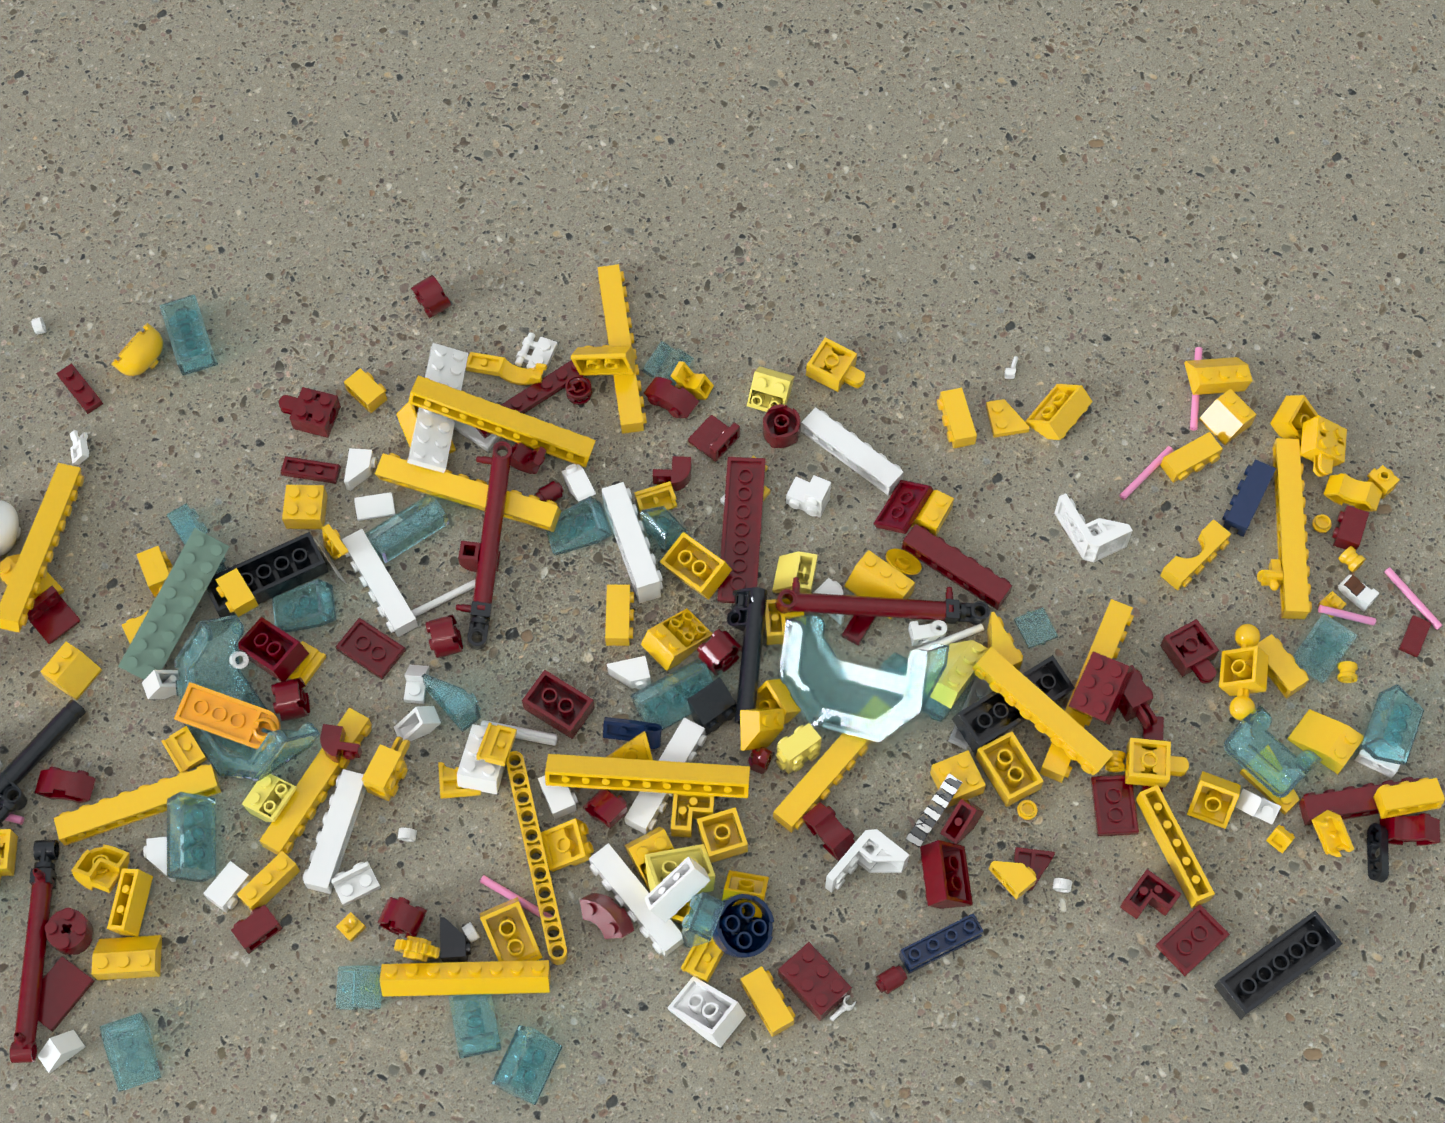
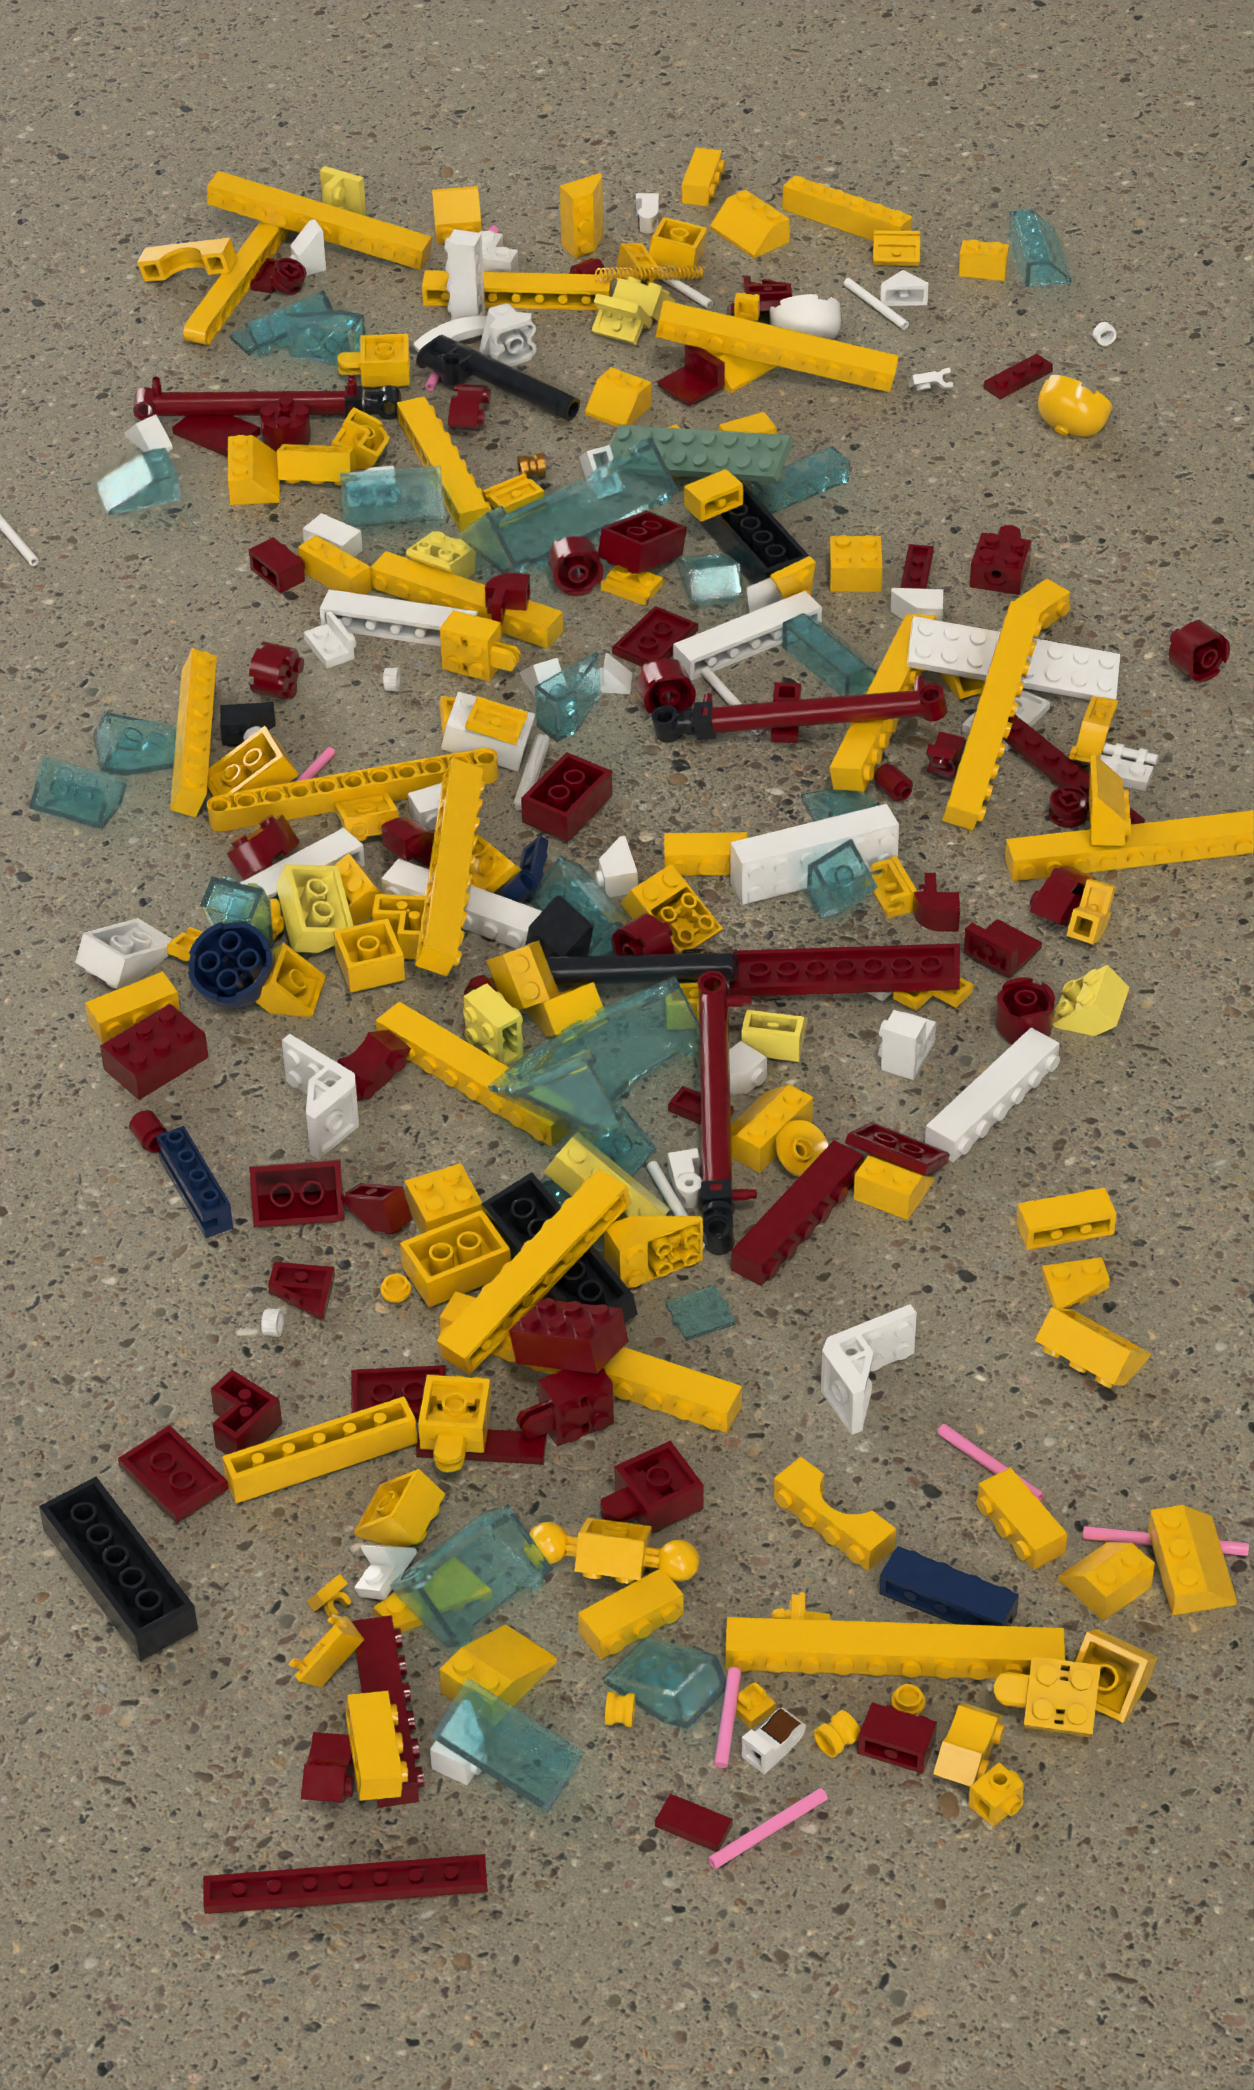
camera: 90 degrees right, 20 degrees down
clear light blue brick [159,294,218,376] -> none
light orange plate [174,682,281,750] -> none
white axle [229,651,249,669] -> none
yellow tile [336,912,366,942] -> none
clear light blue slope [336,966,382,1010] -> none
white slope [354,492,396,521] -> none
yellow gear [394,936,440,962] -> none
white slope [561,464,596,502] -> none
clear light blue slope [641,341,694,386] -> none
white brick [644,856,711,922] -> none
yellow brick [660,532,732,600] -> none
yellow brick [806,337,865,392] -> none
white hand [829,995,856,1021] -> none
sticker [906,773,963,848] -> none
yellow slope [989,861,1037,900] -> none
white hand [1005,356,1018,379] -> none
black beam [1367,823,1389,883] -> none
none -> pearl gold wheel [517,452,546,479]

